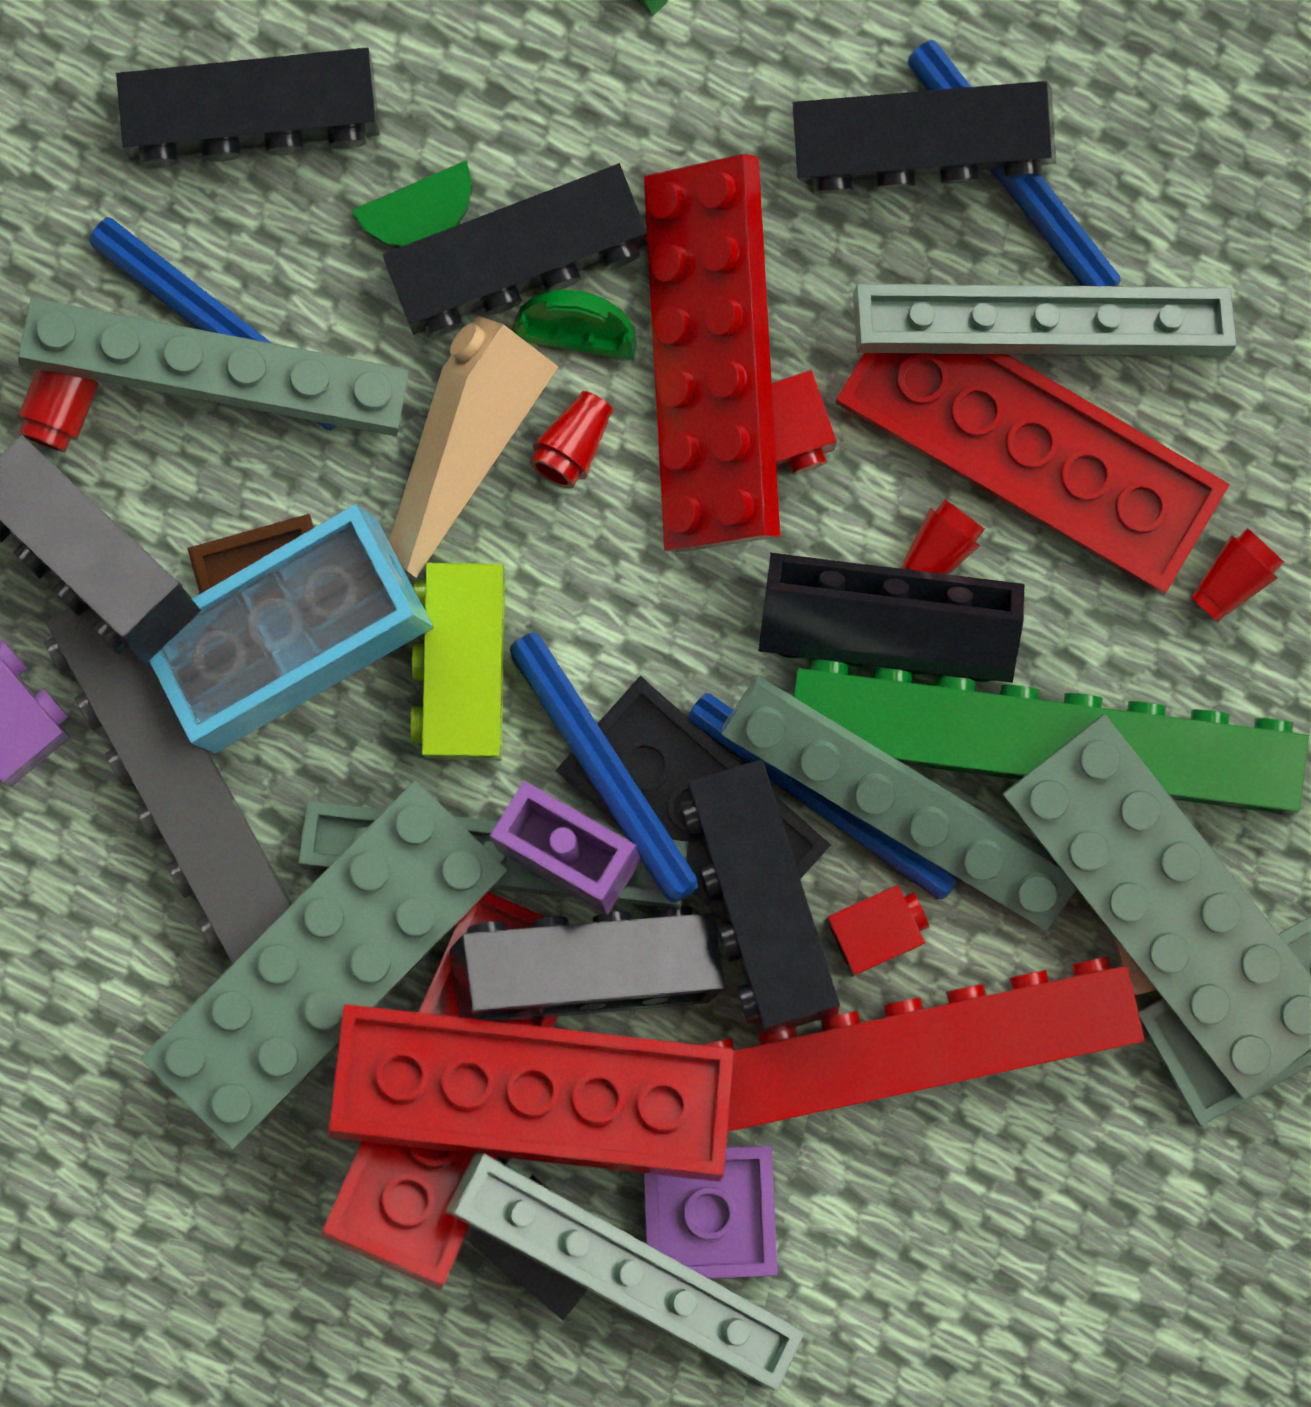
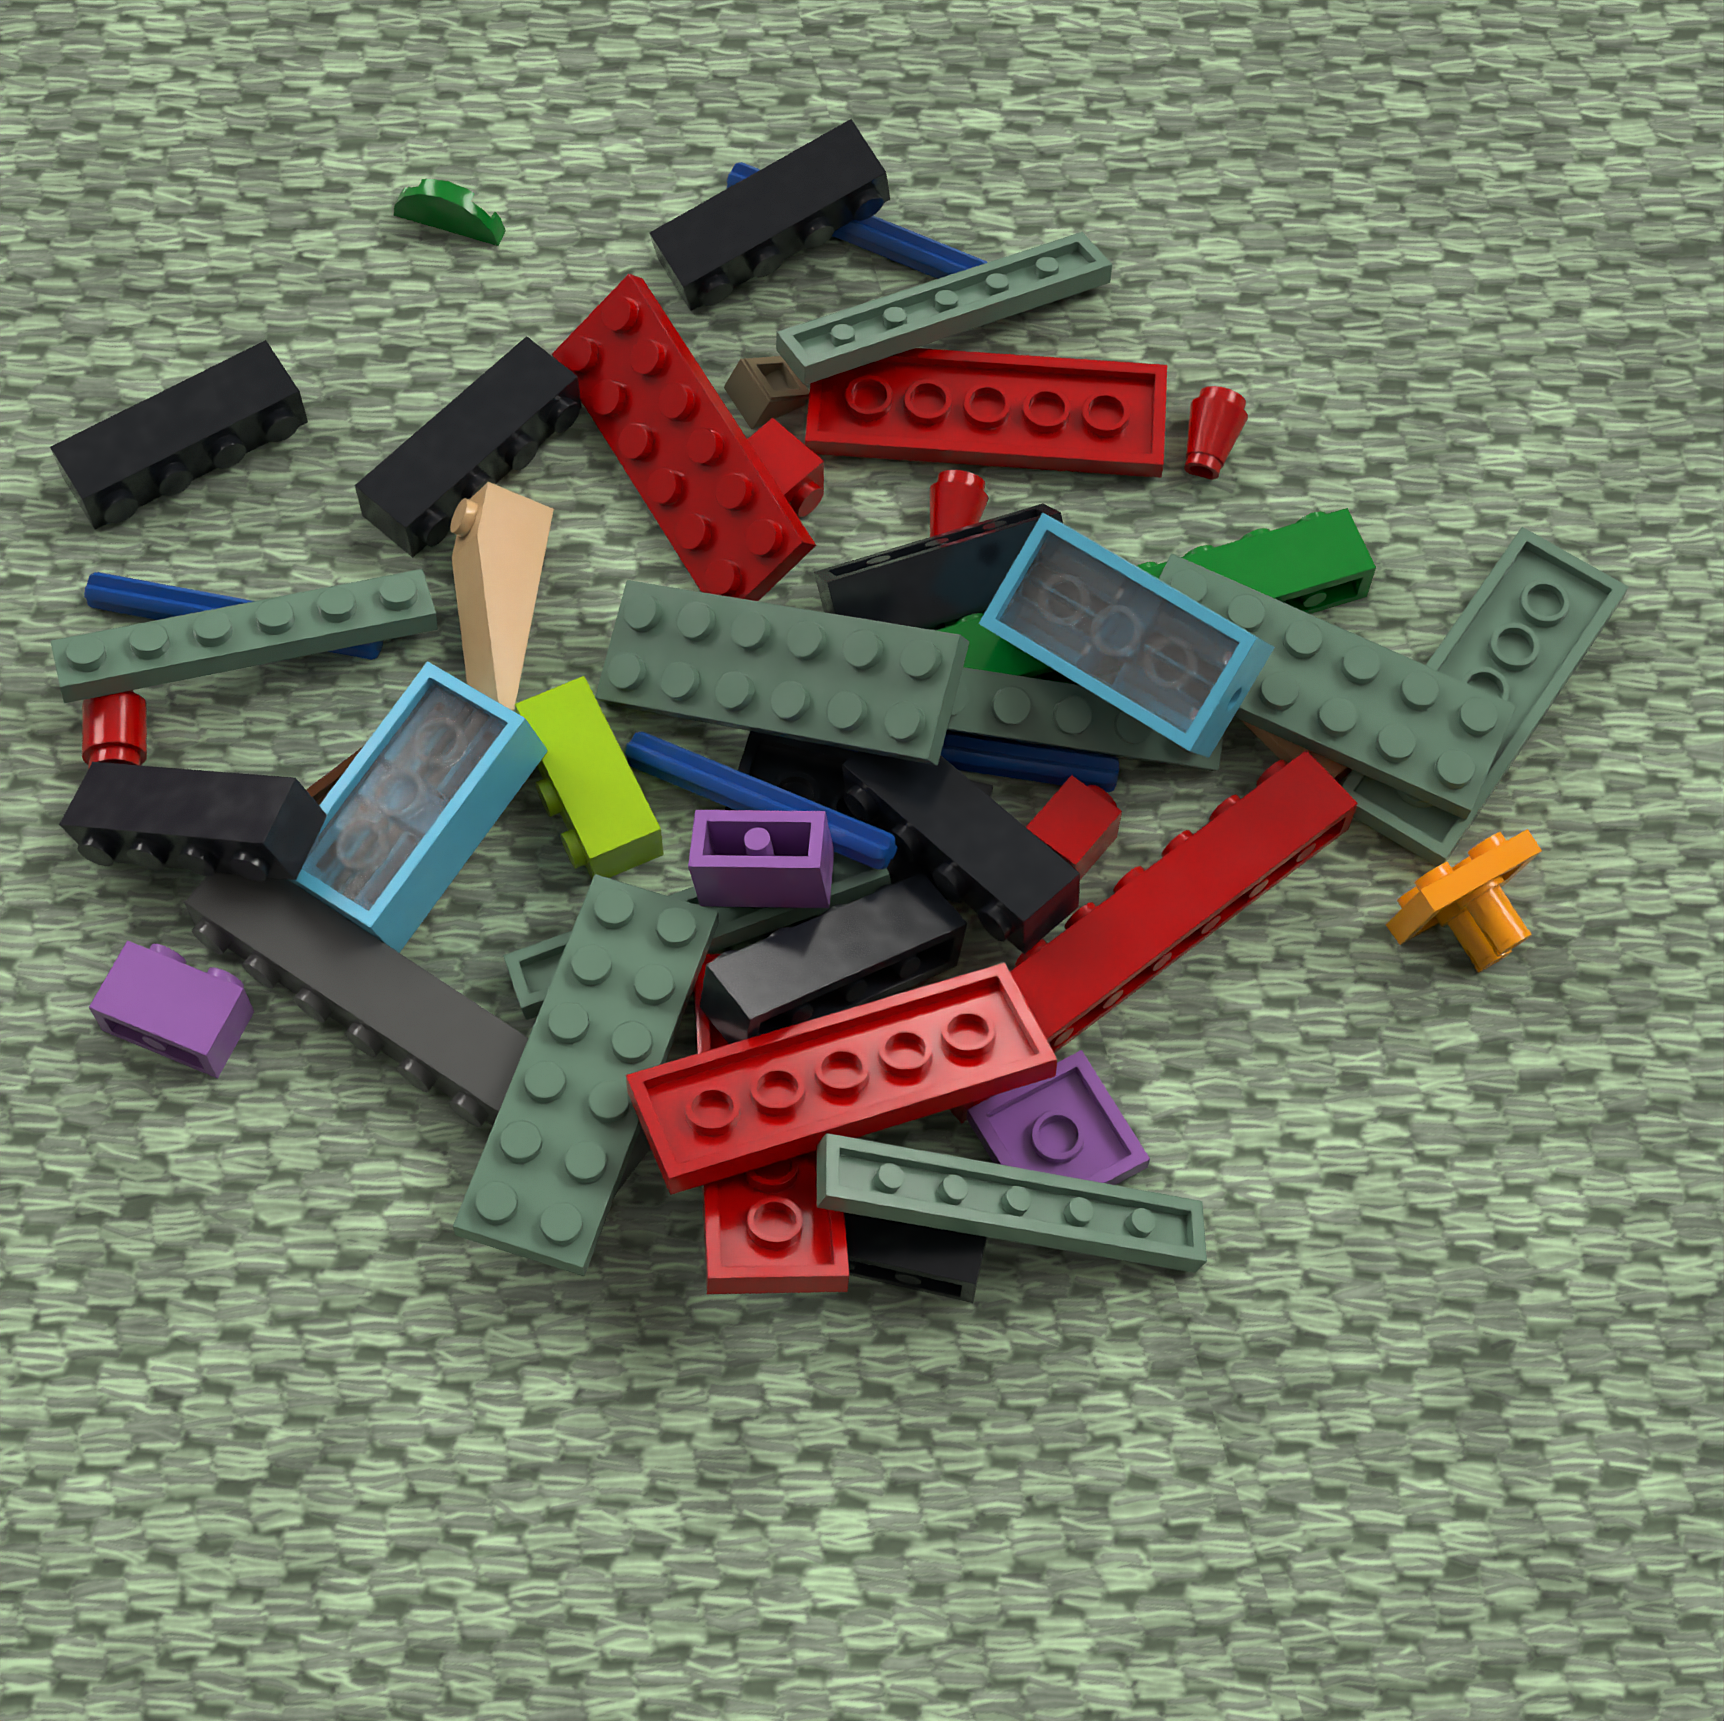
camera: 30 degrees left, 20 degrees down
green tile [351,160,473,248] -> none
green tile [512,290,637,360] -> none
red cone [530,391,613,489] -> none
none -> sand green plate [595,580,969,766]
none -> dark tan slope [724,356,810,429]
none -> clear brick [979,513,1275,758]
none -> light orange plate [1386,829,1542,973]

